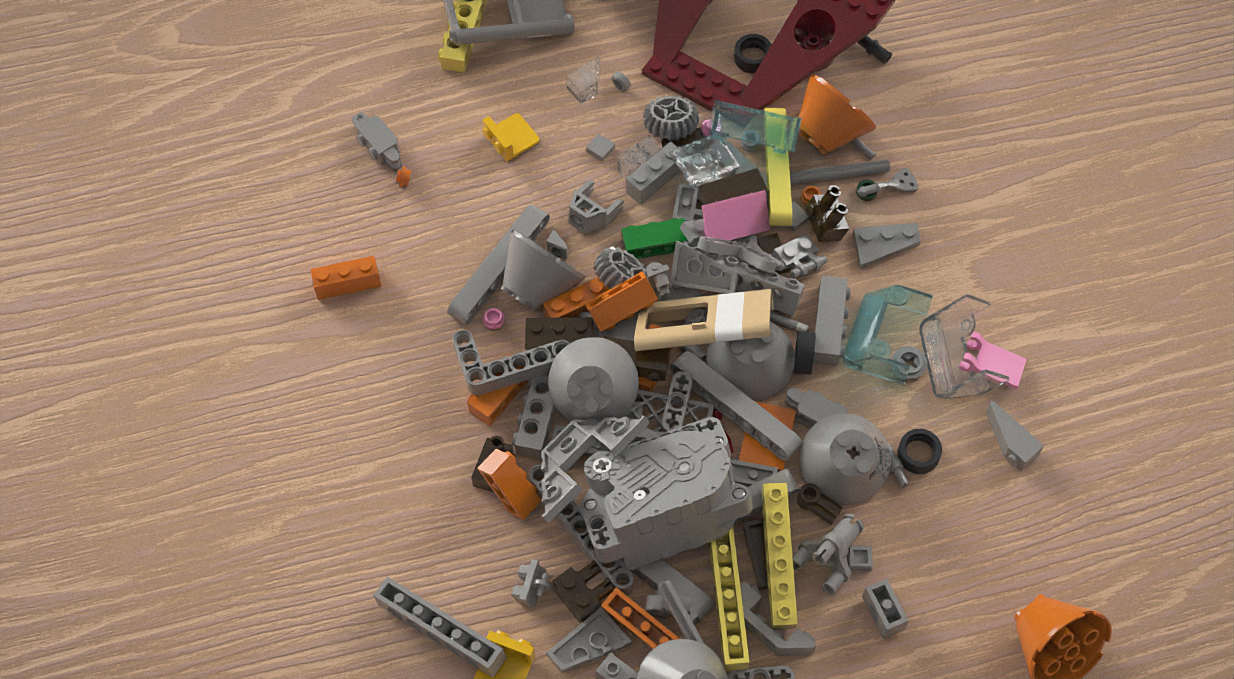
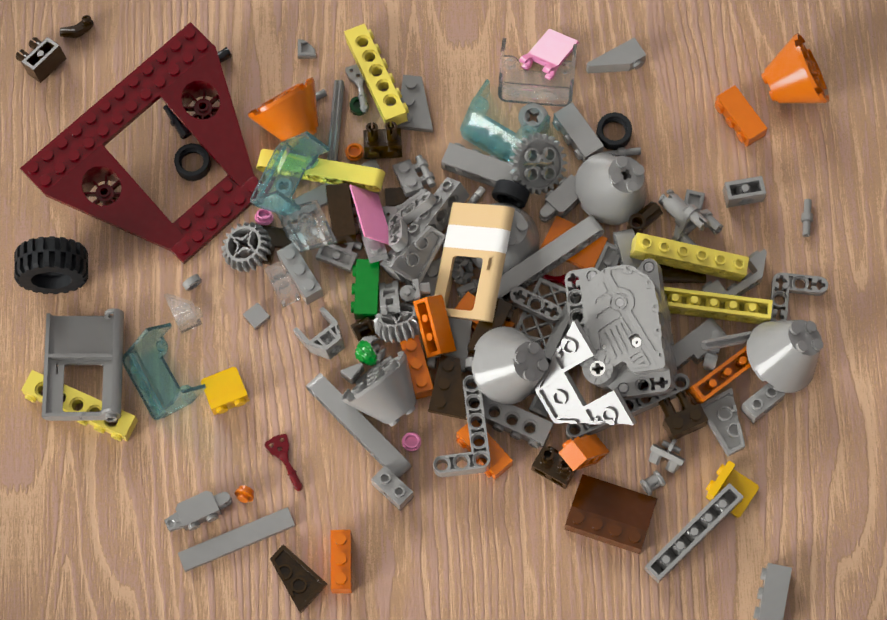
camera: 75 degrees left, 10 degrees up
none -> clear light blue windscreen [123,323,206,420]
none -> light grey tile [178,507,295,572]
none -> dark red piece [264,434,303,491]
none -> dark brown wing [270,544,327,614]
none -> light grey tile [298,39,316,59]
none -> light yellow brick [344,23,409,127]
none -> dark brown brick [350,316,376,342]
none -> green piece [355,335,386,366]
none -> light grey brick [371,466,414,511]
none -> light grey plate [379,280,401,315]
none -> light grey gear [509,133,567,195]
none -> light grey brick [552,102,604,162]
none -> reddish brown slope [564,474,658,554]
none -> light grey bush [640,470,666,496]
none -> orange brick [715,85,768,147]

